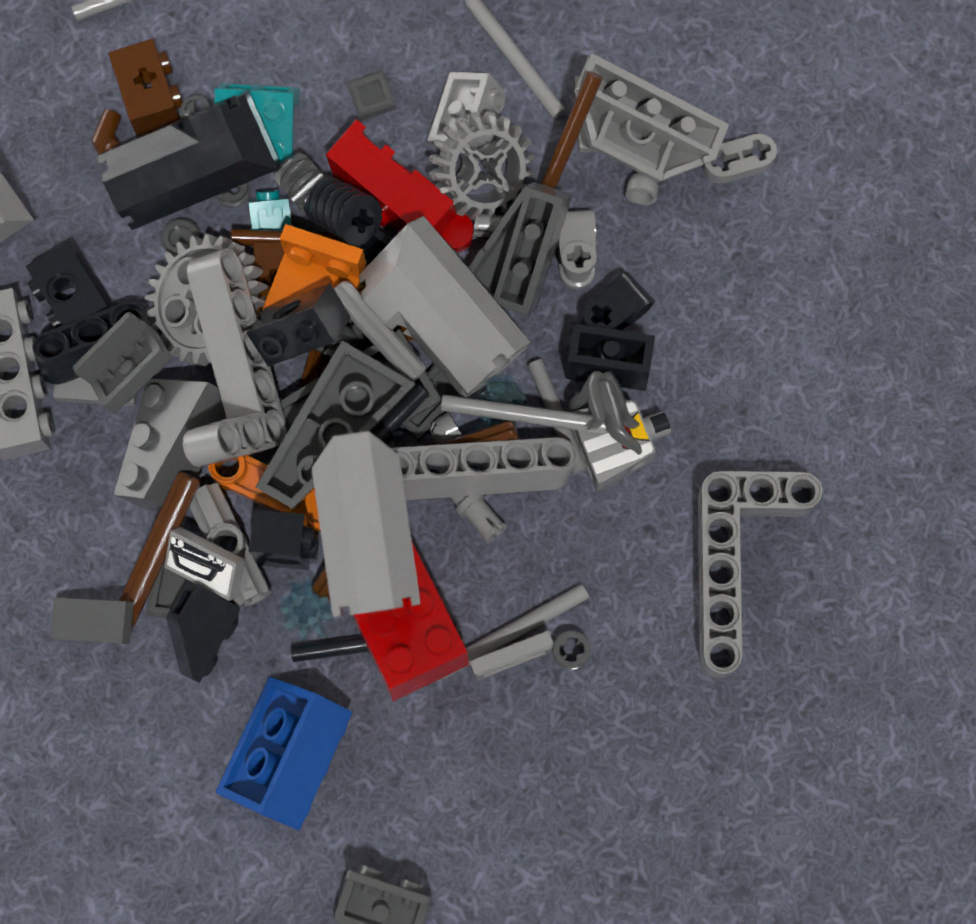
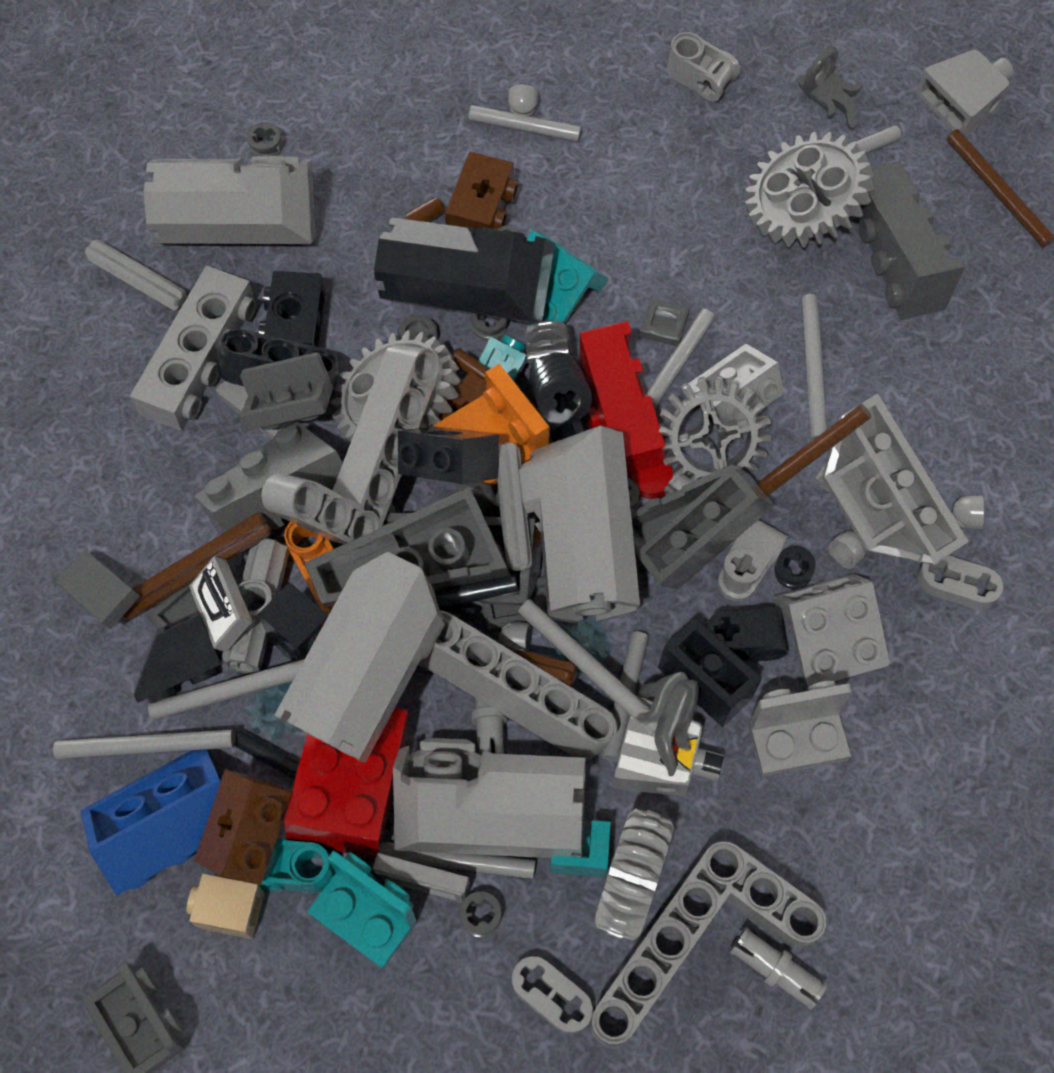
camera: 35 degrees right, 10 degrees down
none -> light grey bar [53,729,236,759]
none -> light grey bar [148,659,305,720]
none -> tan brick [187,874,265,939]
none -> reddish brown brick [194,769,292,885]
none -> teal piece [243,838,335,893]
none -> teal bracket [307,851,417,970]
none -> light grey brick [393,738,586,858]
none -> light grey beam [512,956,593,1035]
none -> teal panel [550,820,611,877]
none -> light grey gear [595,808,674,941]
none -> light grey bar [645,309,715,409]
none -> light grey pin [729,927,827,1010]
none -> light grey bracket [748,681,852,777]
none -> light grey bracket [773,574,890,687]
none -> black bush [774,547,816,590]
none -> light grey hinge [952,495,984,529]

